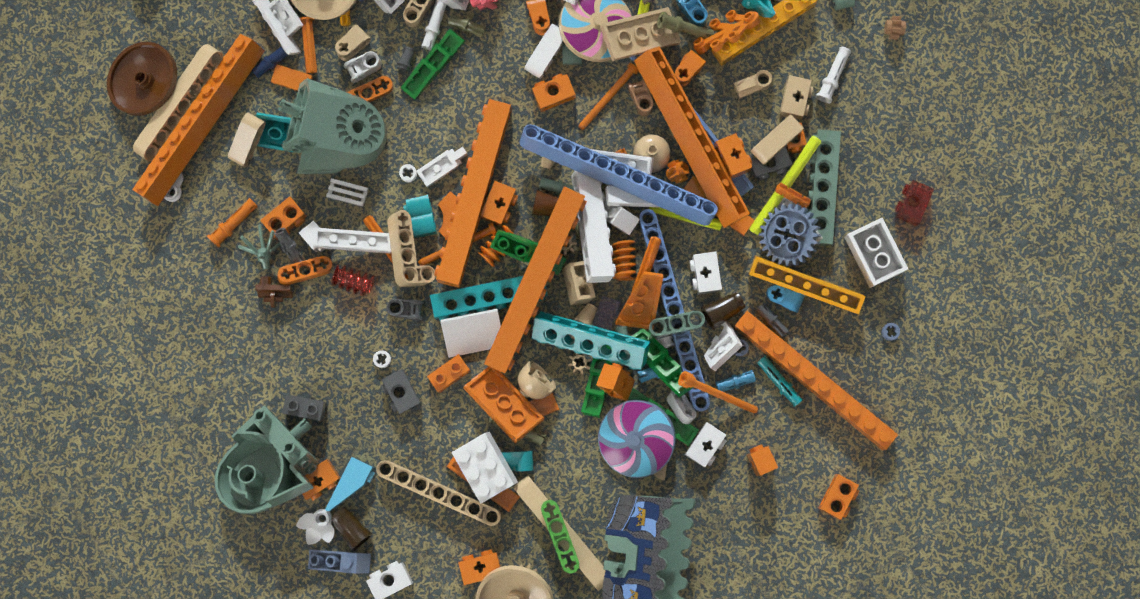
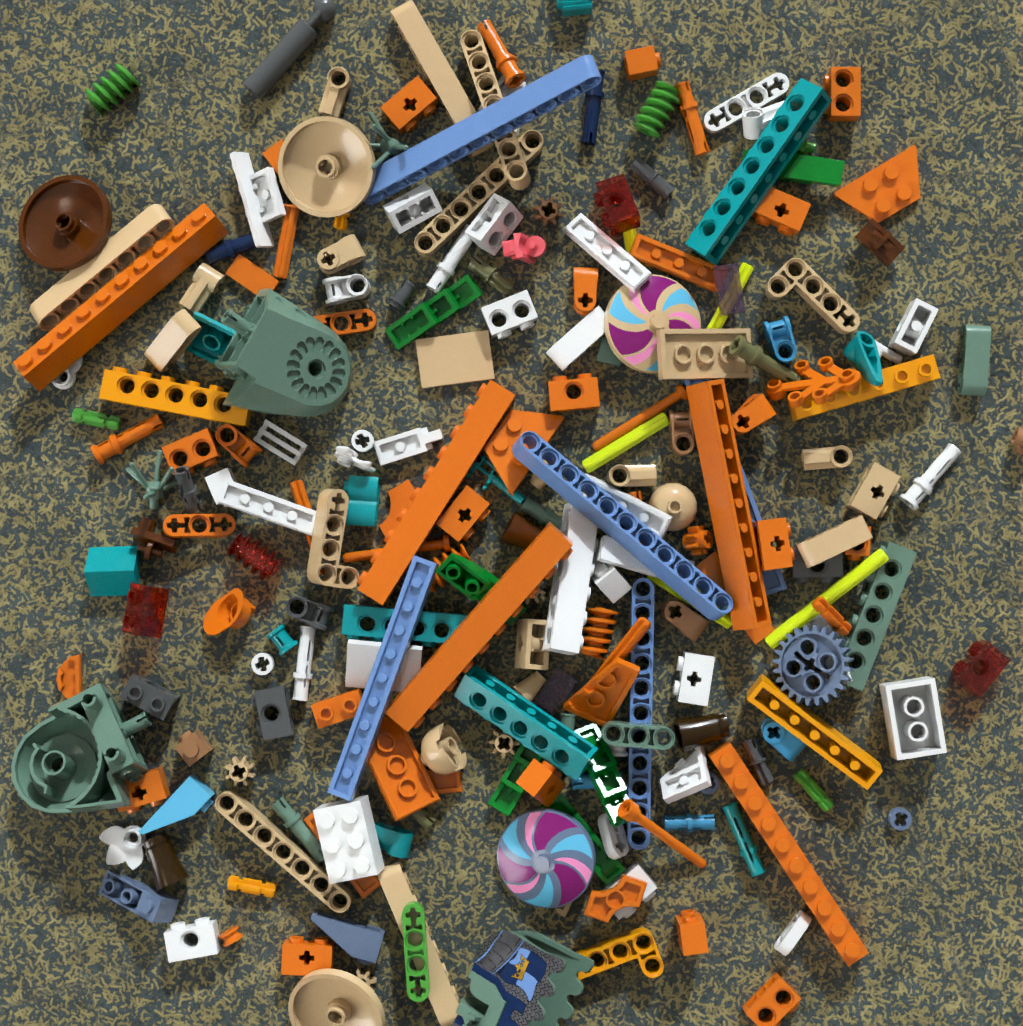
camera: 15 degrees right, 5 degrees up
none -> orange tile [56,654,83,699]
none -> bright green axle [72,408,121,431]
none -> teal slope [84,546,141,597]
none -> light orange brick [99,366,252,428]
none -> clear red brick [122,583,170,638]
none -> medium nougat brick [174,729,214,767]
none -> tan piece [179,262,225,313]
none -> orange piece [203,588,256,636]
none -> orange piece [215,424,263,468]
none -> orange bush [218,925,243,947]
none -> tan gear [225,755,256,786]
none -> light orange axle [227,875,276,898]
none -> teal bush [266,623,298,656]
none -> sand green pin [270,796,324,864]
none -> white pin [292,625,316,701]
none -> sand blue slope [311,910,386,965]
none -> medium blue plate [327,555,439,801]
none -> white plate [334,446,376,472]
none -> tan tile [415,330,495,389]
none -> teal piece [465,455,526,505]
none -> white brick [481,290,538,340]
none -> orange wing [484,410,565,496]
none -> light orange beam [576,927,664,980]
none -> neon yellow axle [582,412,670,473]
none -> orange tile [583,874,647,923]
none -> tan piece [606,464,657,489]
none -> medium nougat piece [661,600,709,643]
none -> white beam [774,910,812,956]
none -> bright green axle [793,768,834,812]

